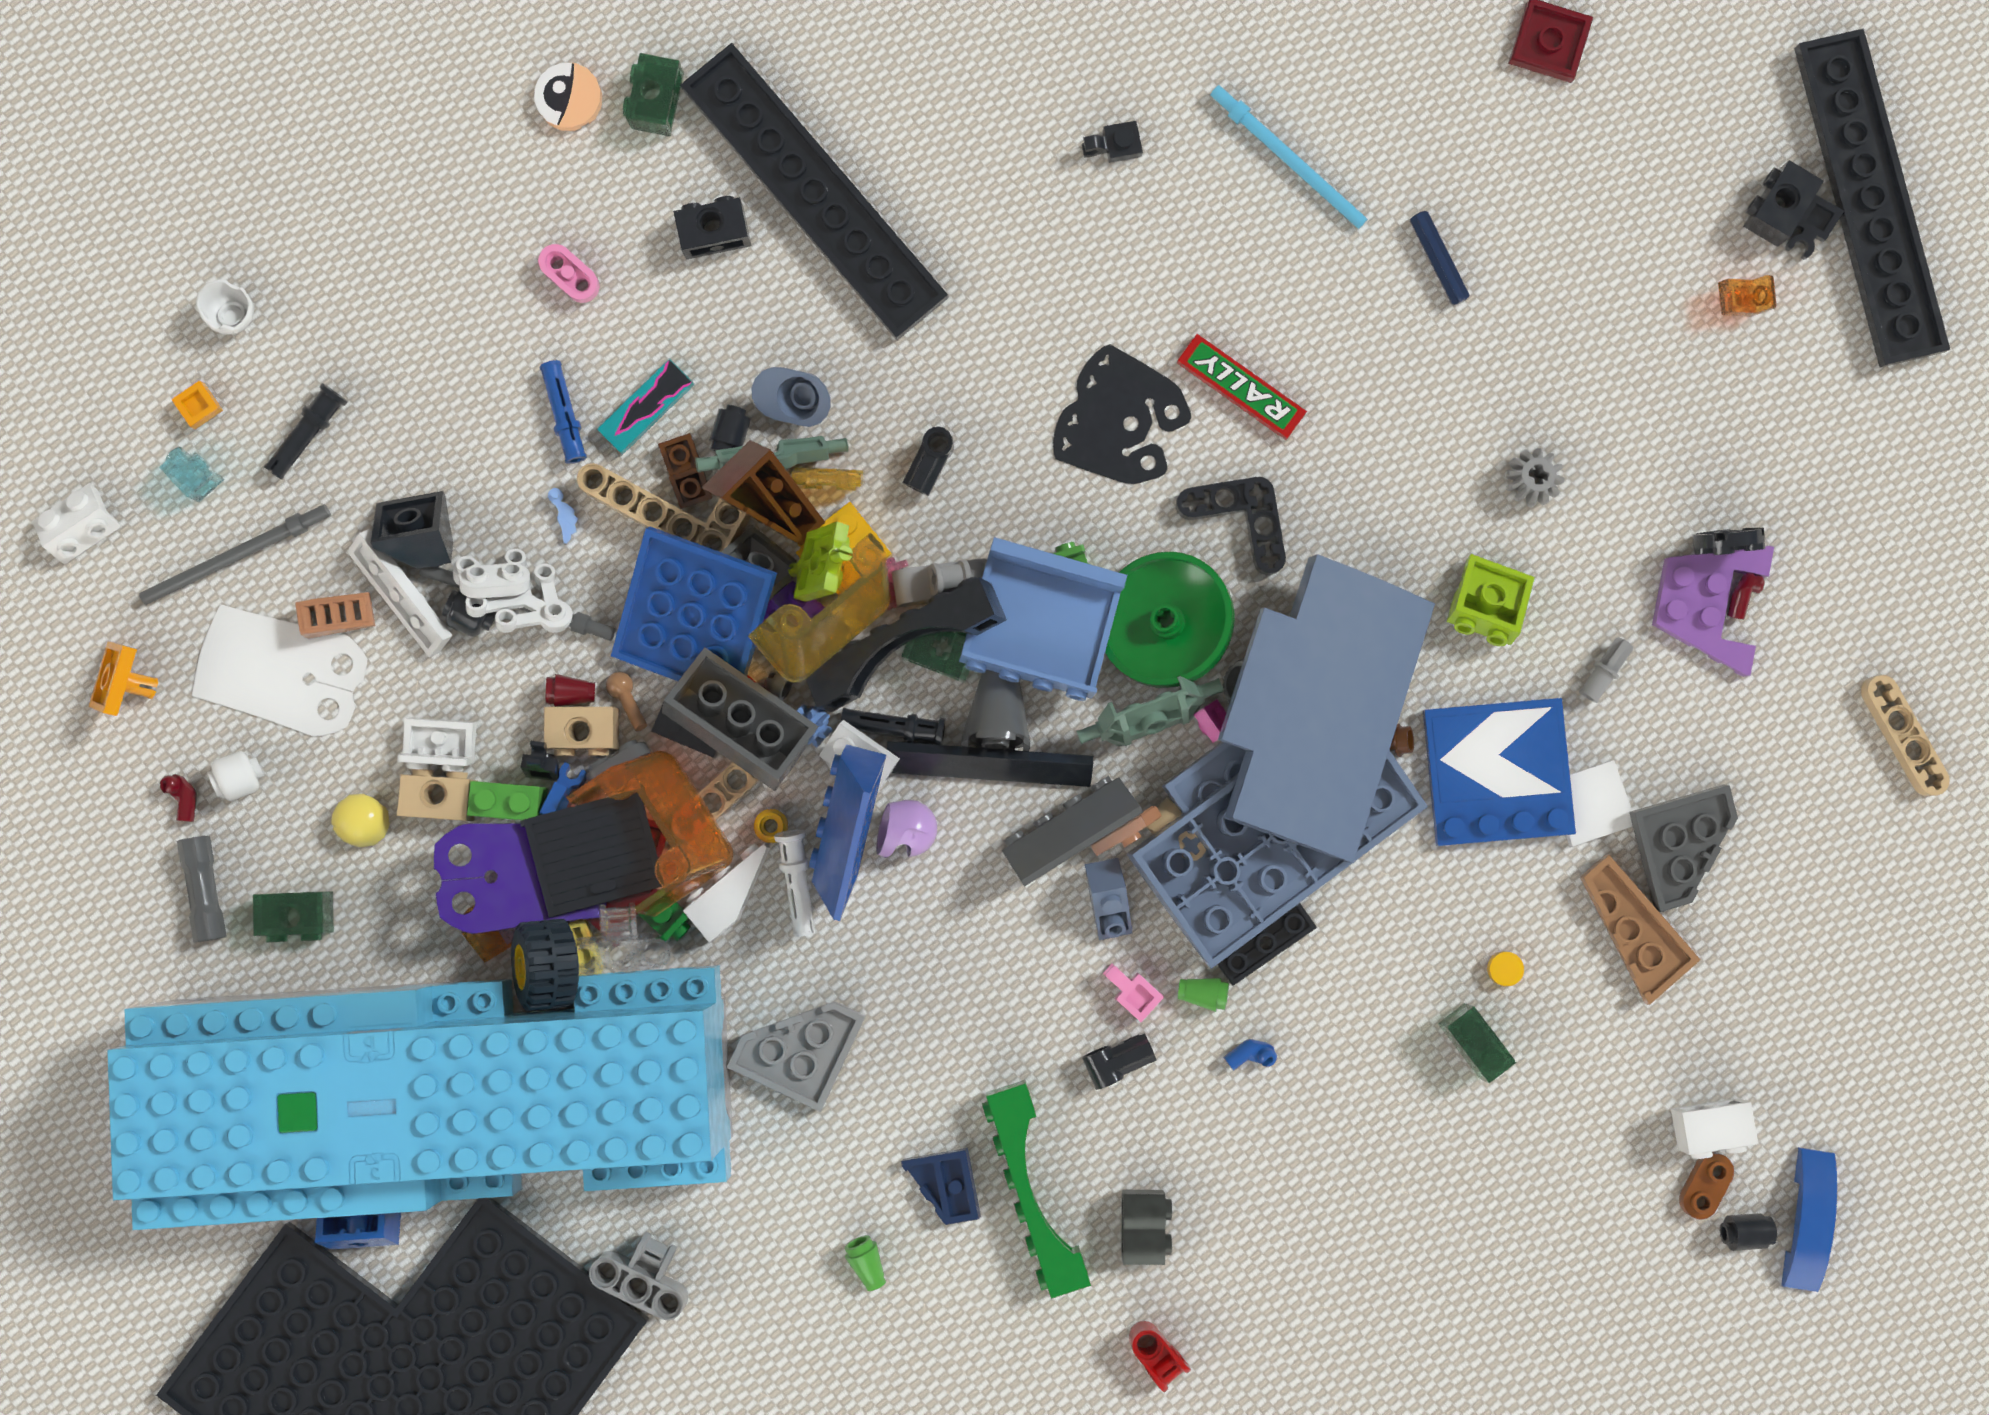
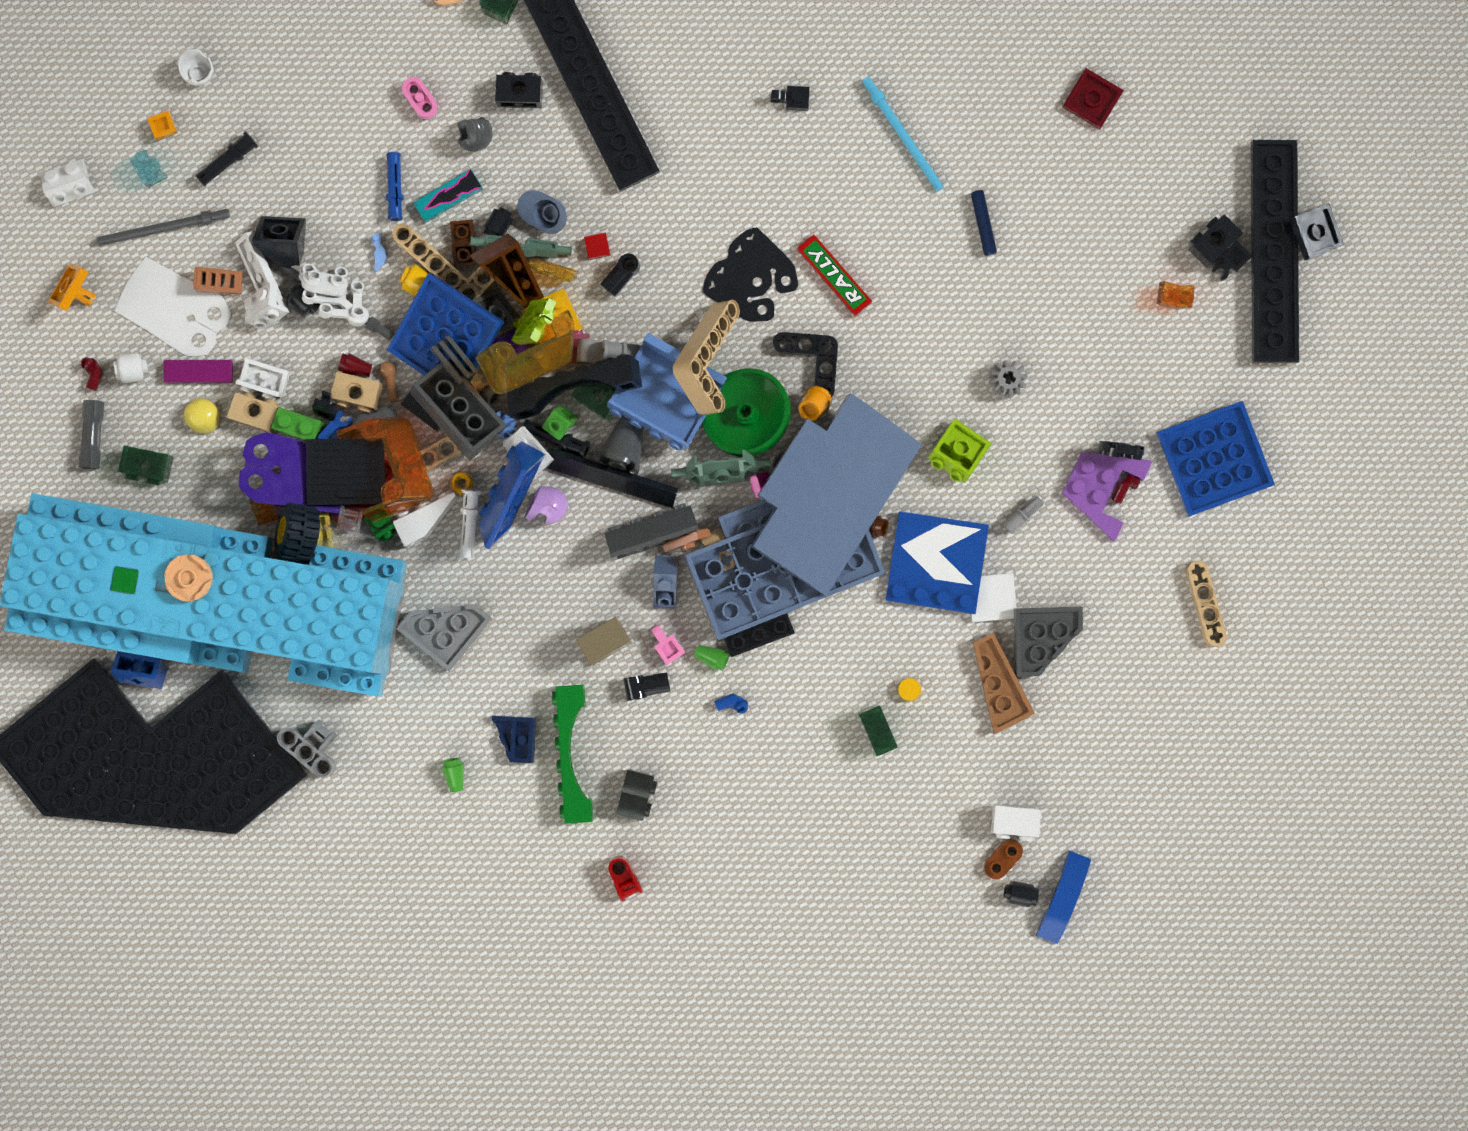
camera: 20 degrees right, 0 degrees up
none -> magenta tile [164,360,233,383]
none -> light nougat tile [164,554,213,602]
none -> white bracket [244,282,287,329]
none -> yellow head [399,264,430,296]
none -> dark grey tile [431,335,477,385]
none -> dark grey hair [457,117,493,152]
none -> bright green bracket [542,405,579,440]
none -> dark tan piece [576,616,632,666]
none -> red tile [584,232,611,260]
none -> tan beam [673,300,740,415]
none -> light orange piece [798,386,832,421]
none -> blue plate [1156,401,1275,517]
none -> plate [1289,203,1344,261]

